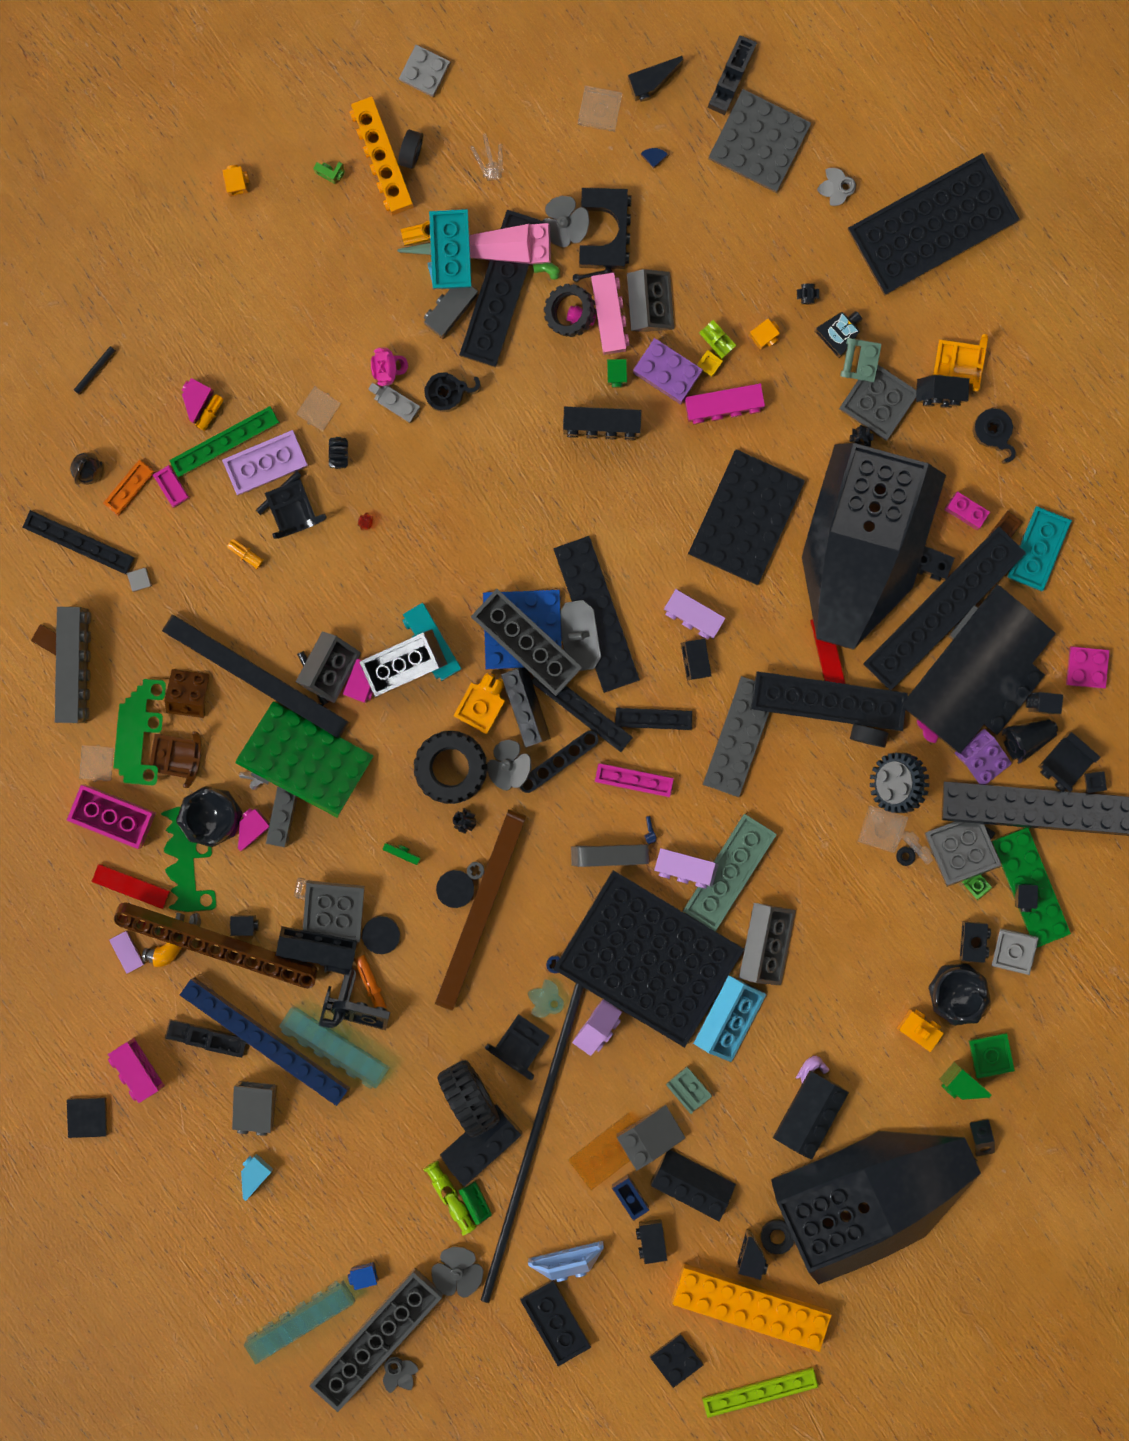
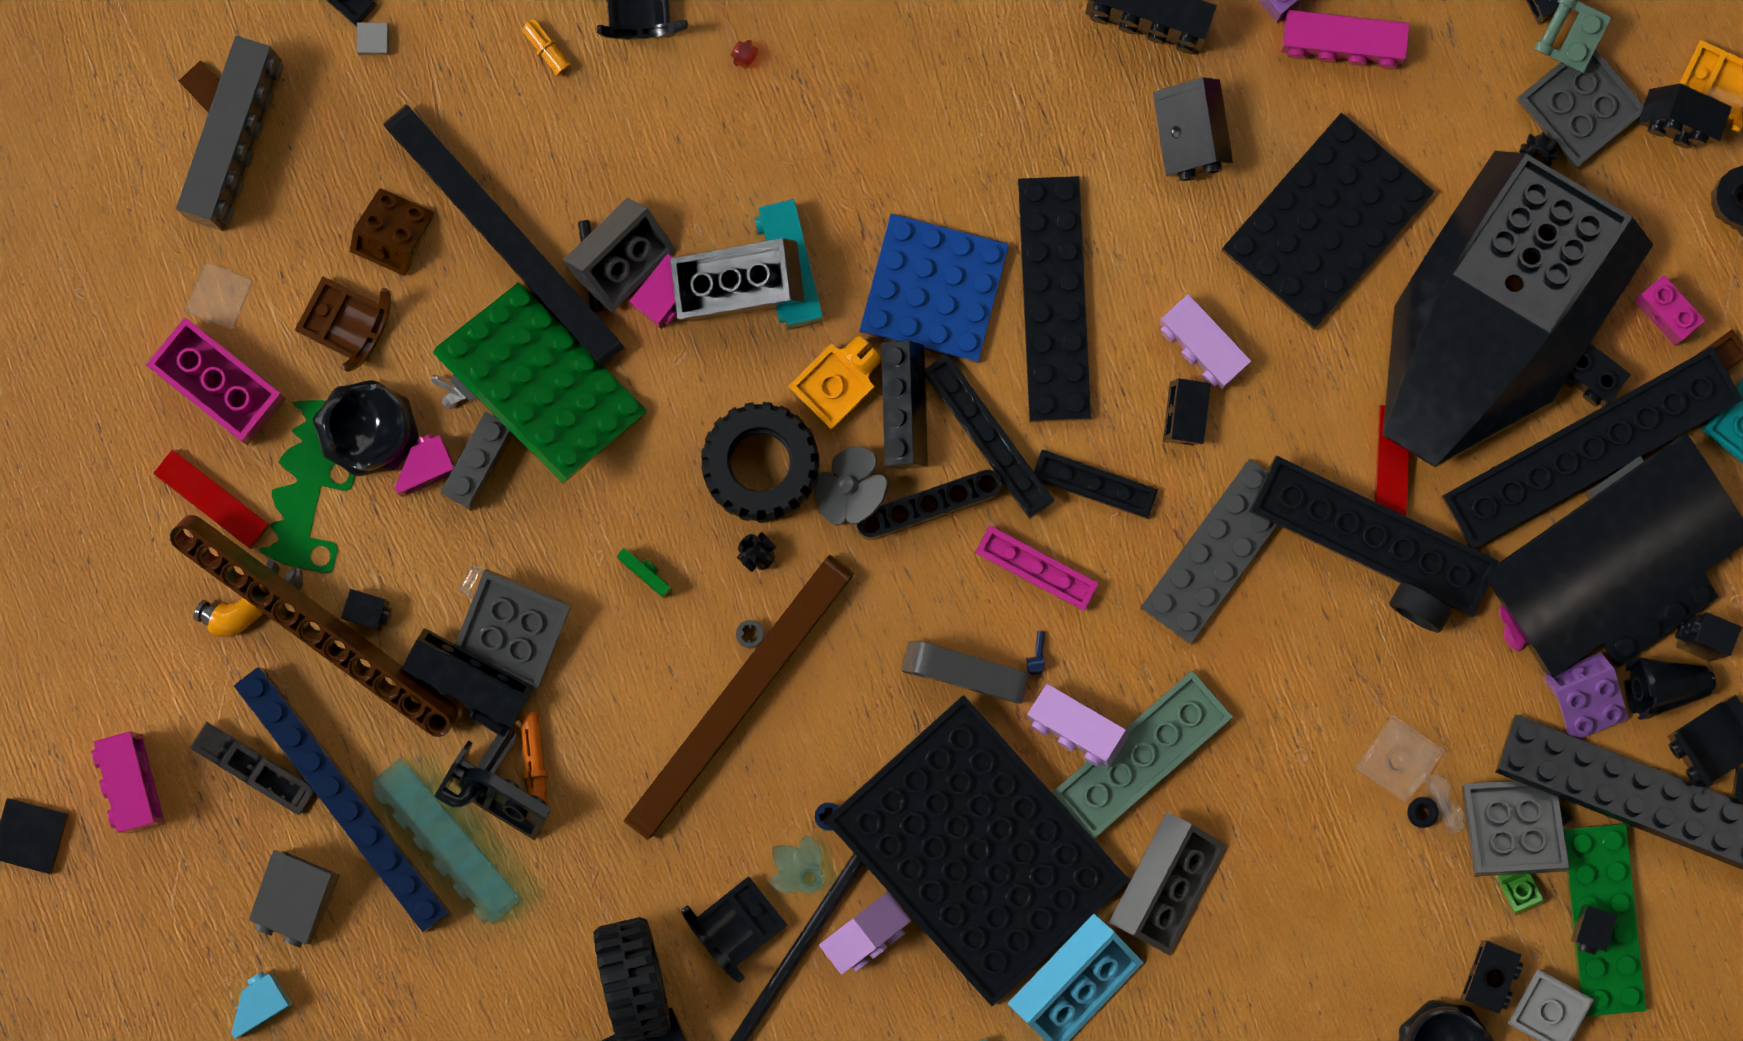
camera: 20 degrees right, 5 degrees down
lavender tile [109,931,144,974] -> none
green piece [113,679,166,786] -> none
black tile [362,916,401,954] -> none
black tile [436,870,474,908] -> none
dark grey brick [471,589,582,696] -> none
dark grey shield [560,600,601,671] -> none
wheel [870,753,930,813] -> none
none -> black piece [1153,77,1233,181]

